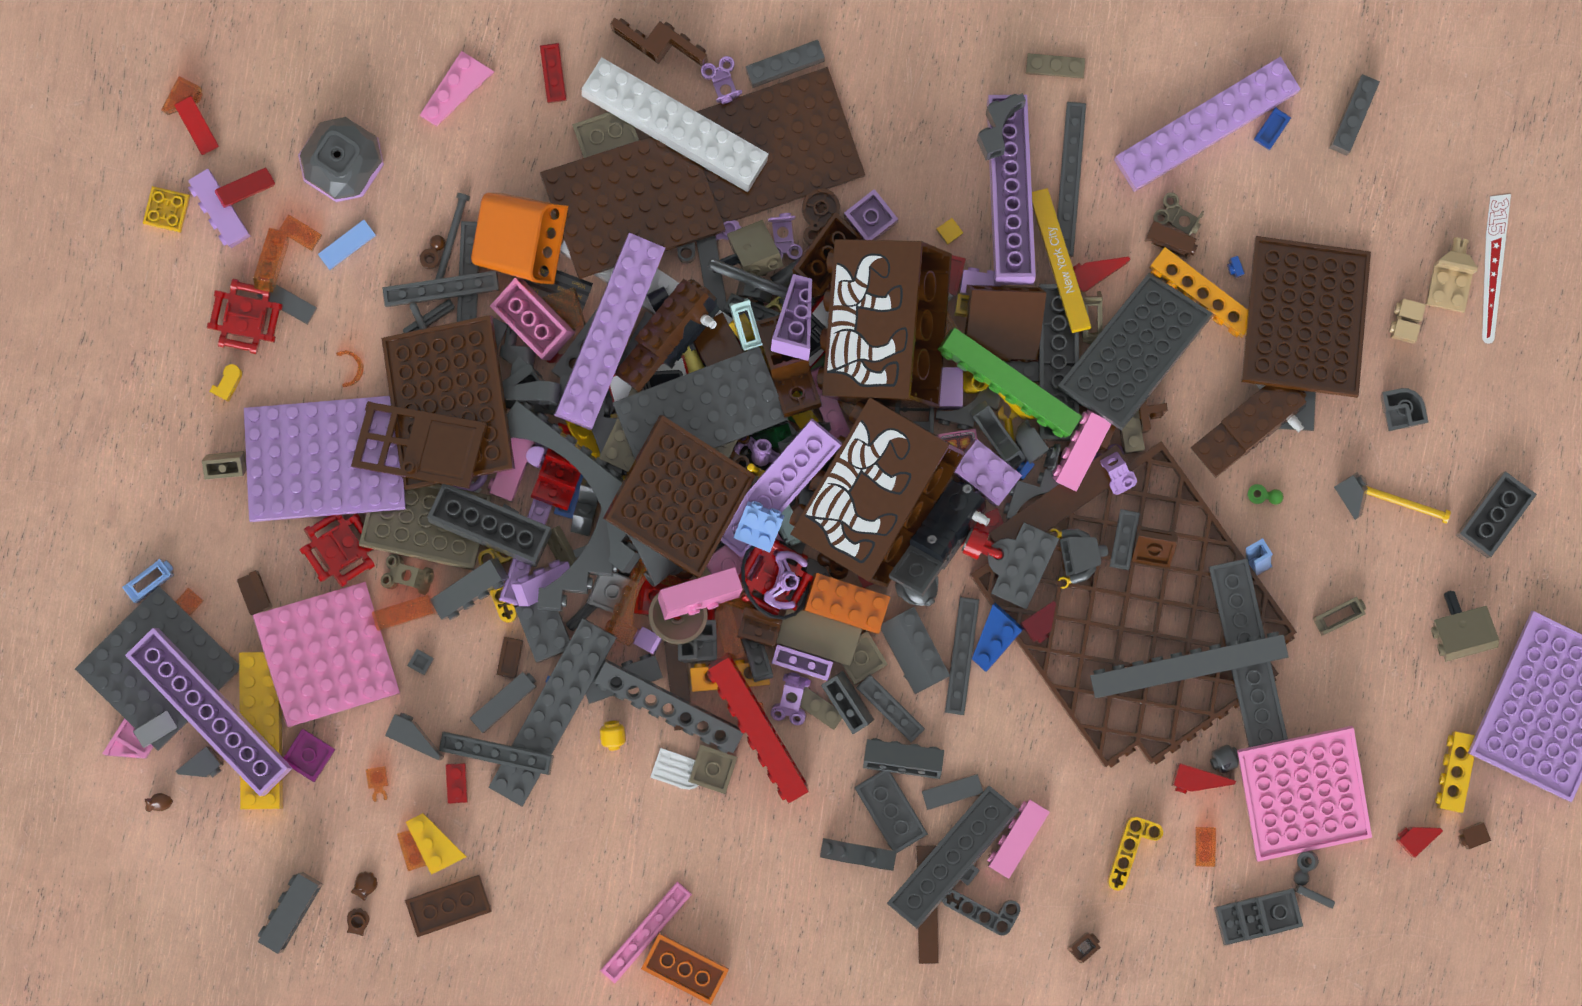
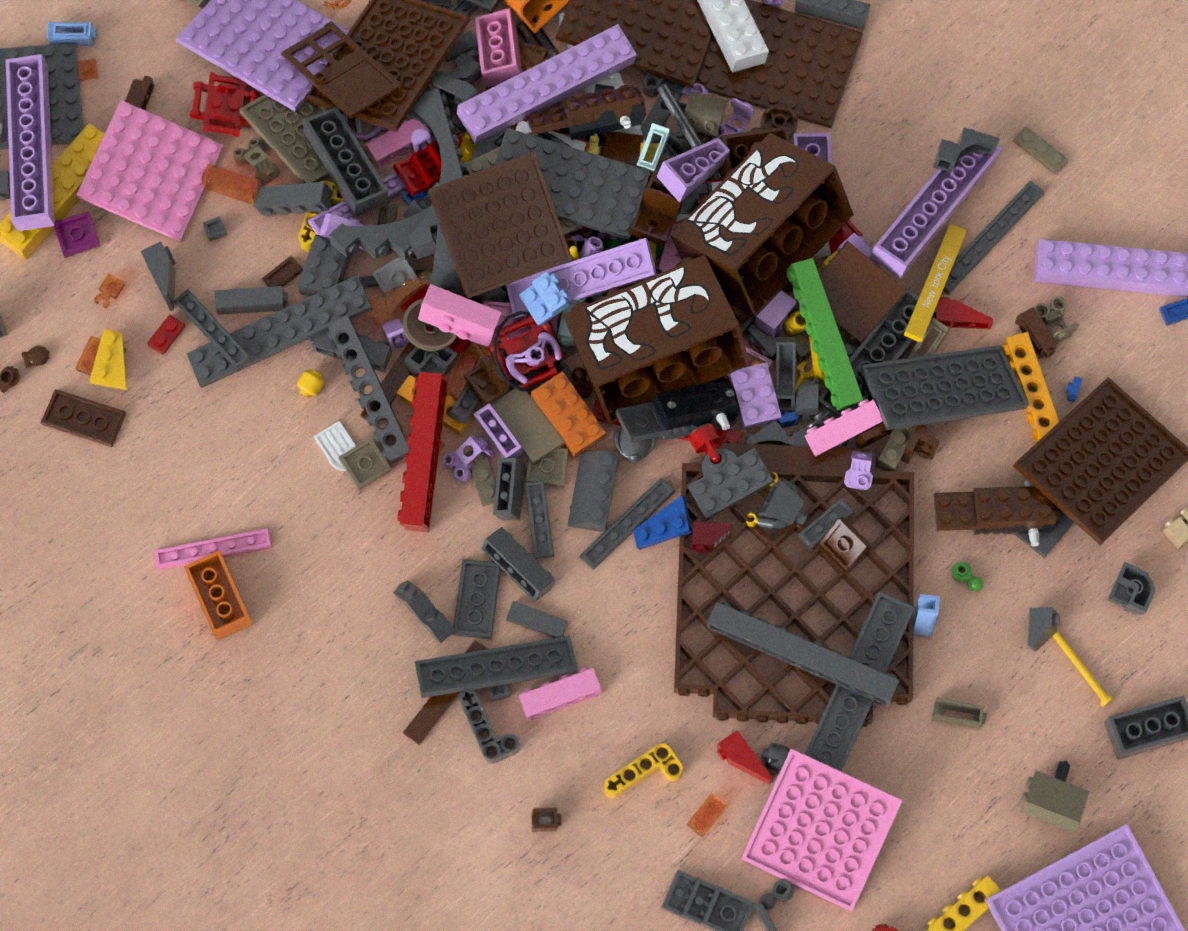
camera: 40 degrees right, 15 degrees down
yellow tile [936,218,963,245] -> none

